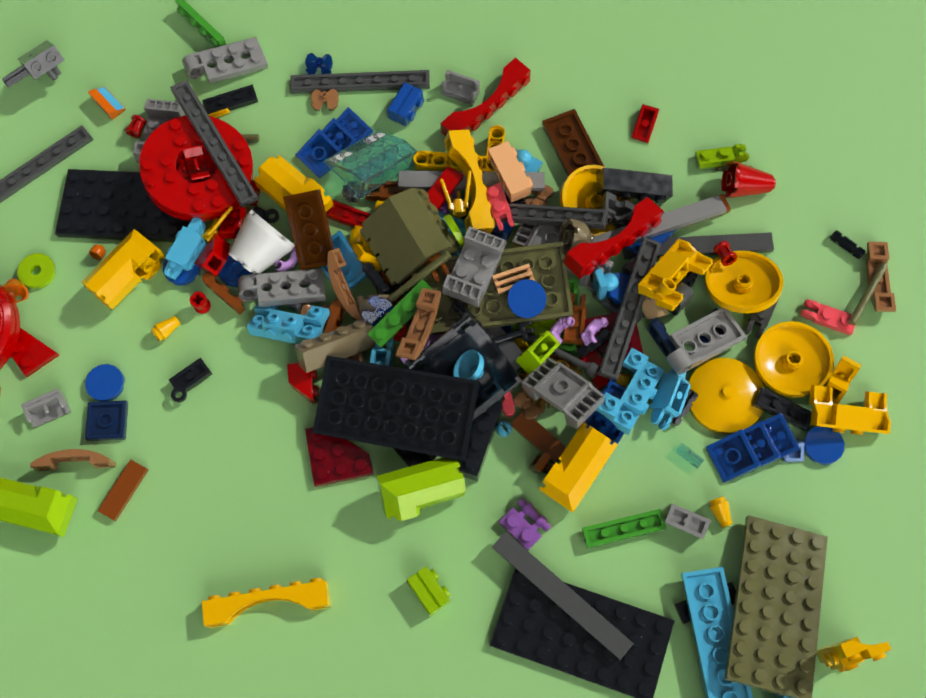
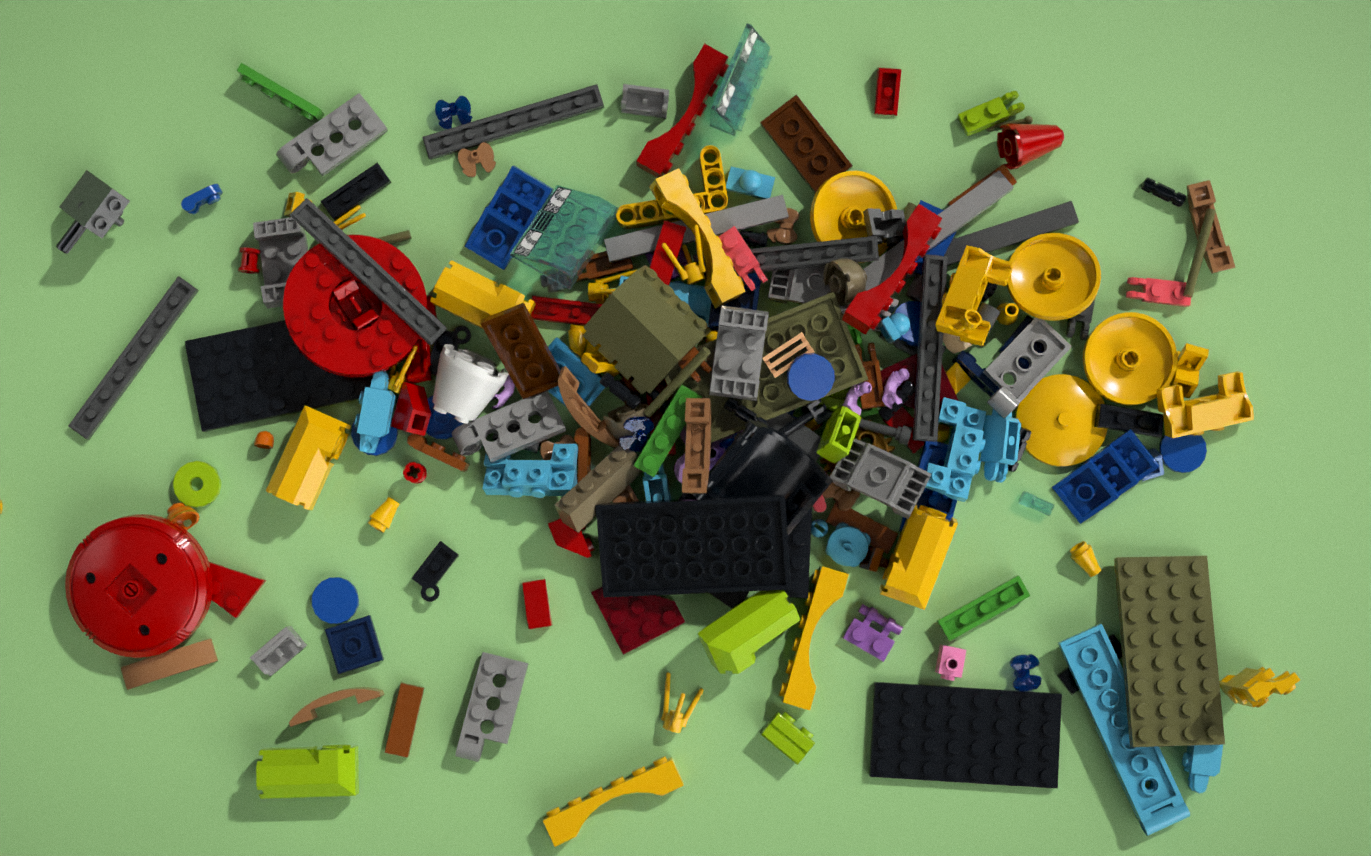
camera: 25 degrees left, 15 degrees up
orange slope [88,87,126,120] -> none
blue brick [387,82,424,126] -> none
lime tile [443,214,465,248] -> none
medium azure piece [453,349,484,380] -> none
light nougat brick [488,141,533,203] -> none
dark grey tile [492,531,634,660] -> none
black brick [597,167,673,203] -> none
light grey hinge [664,504,711,539] -> none
red bush [713,241,738,266] -> none
none -> blue plate [181,184,223,214]
none -> light grey hinge [455,652,528,762]
none -> red slope [522,579,553,629]
none -> yellow plant [661,672,704,733]
none -> clear light blue slope [710,23,772,136]
none -> yellow arch [779,566,849,710]
none -> medium azure piece [826,522,871,567]
none -> bright pink brick [935,644,967,681]
none -> yellow slope [946,362,971,394]
none -> yellow cone [996,302,1019,325]
none -> clear blue piece [1010,654,1042,692]

